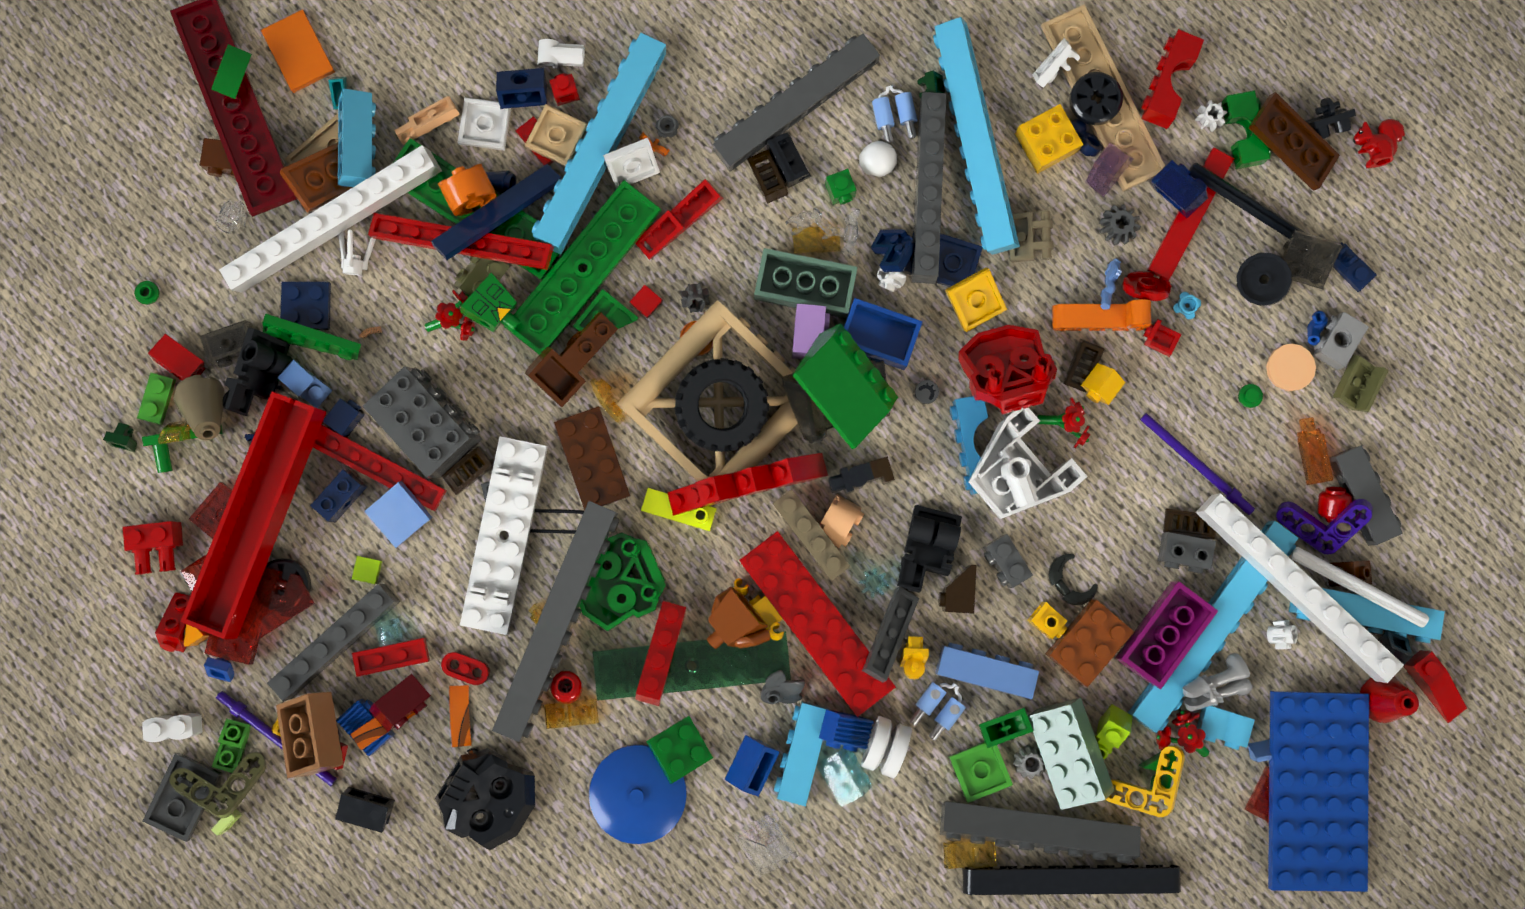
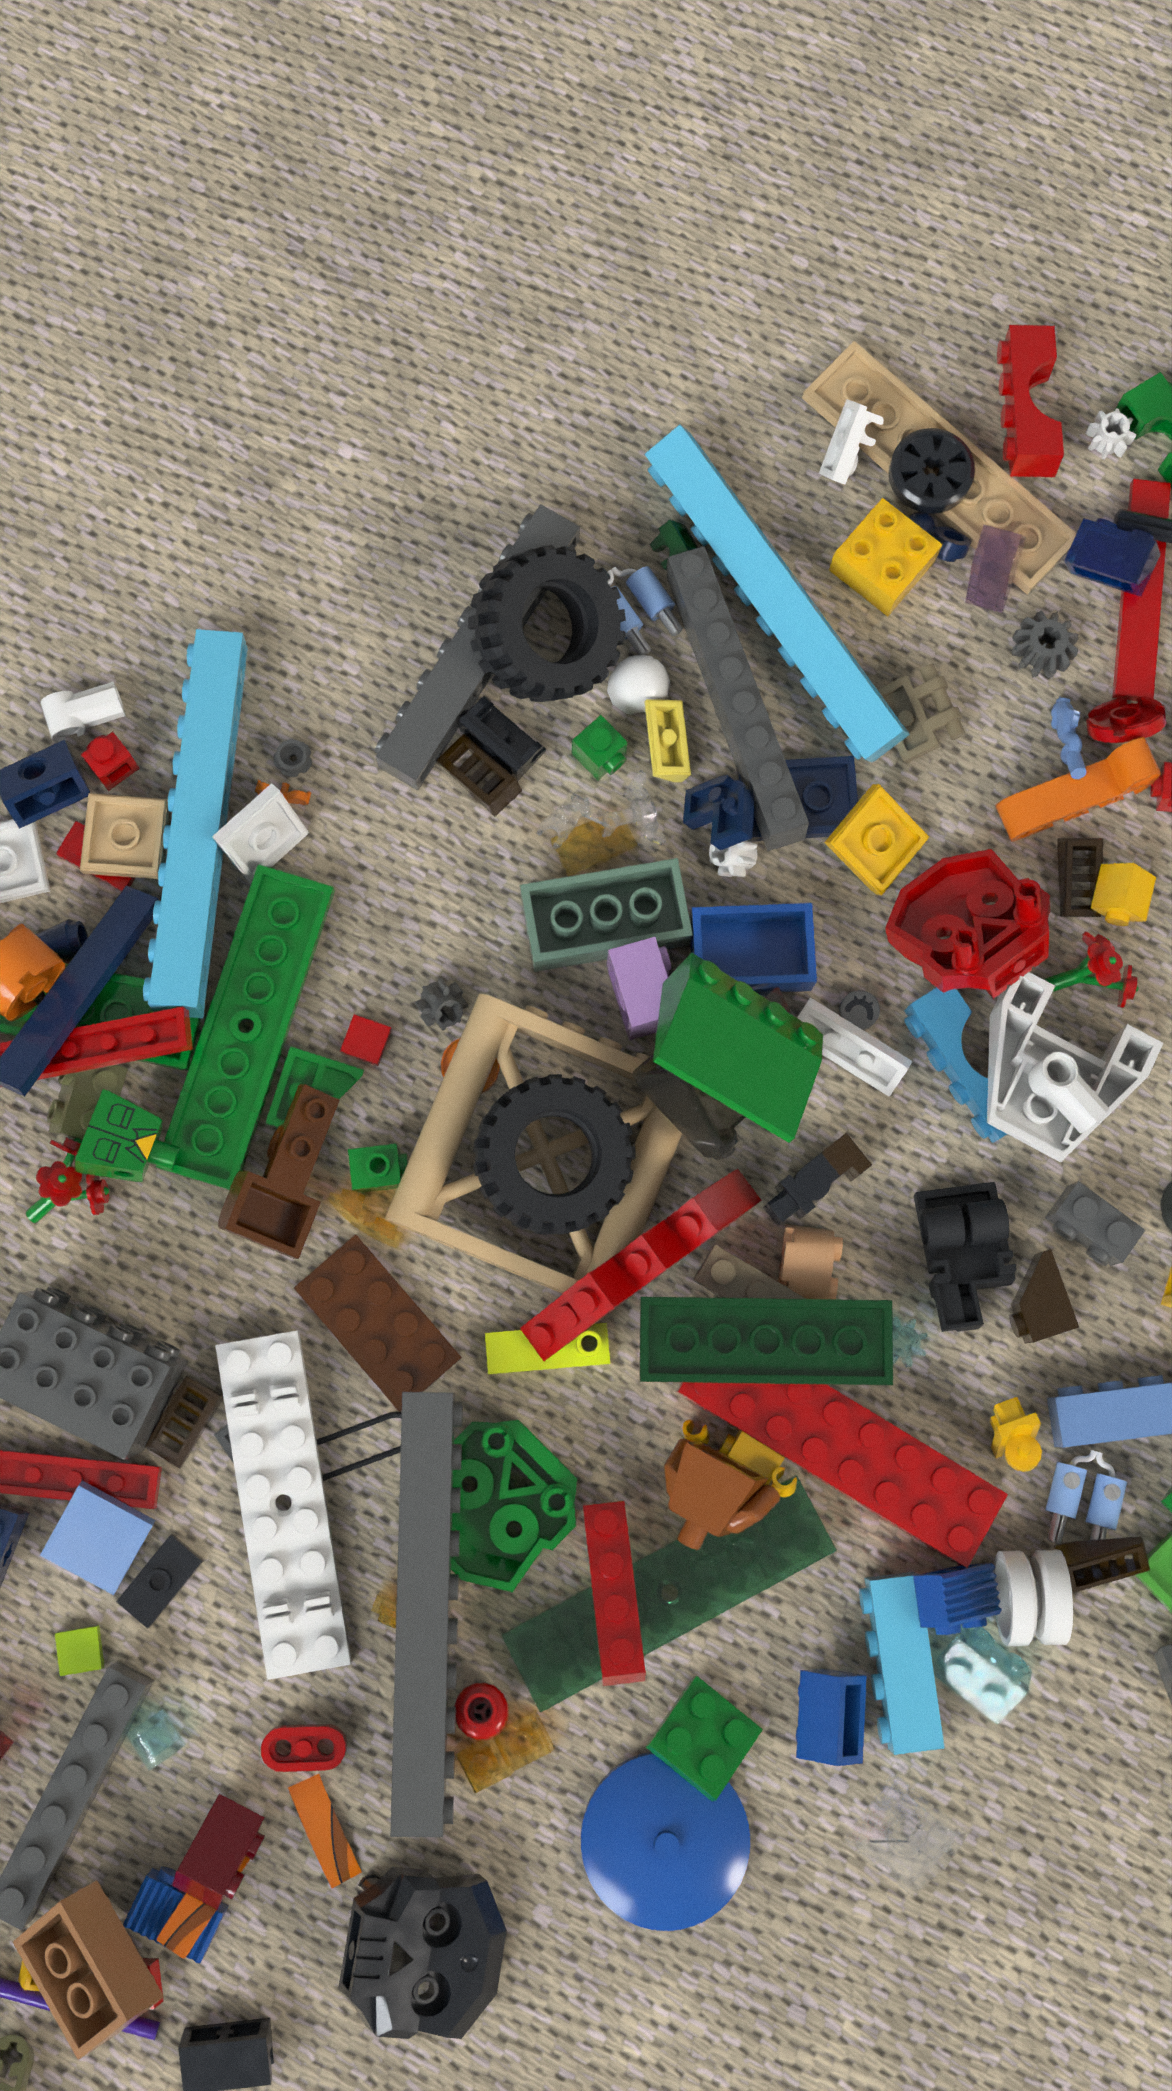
camera: 25 degrees left, 5 degrees down
red plate [352,637,430,677] -> none
red slope [635,179,723,260] -> none
dark grey plate [760,670,805,704] -> none
dark grey plate [862,587,919,683] -> none
none -> black plate [116,1534,204,1629]
none -> green brick [348,1143,408,1194]
none -> black tyre [468,545,626,702]
none -> dark green plate [639,1297,893,1385]
none -> light yellow slope [644,699,691,782]
none -> white plate [797,997,912,1096]
none -> dark brown slope [1054,1536,1150,1593]

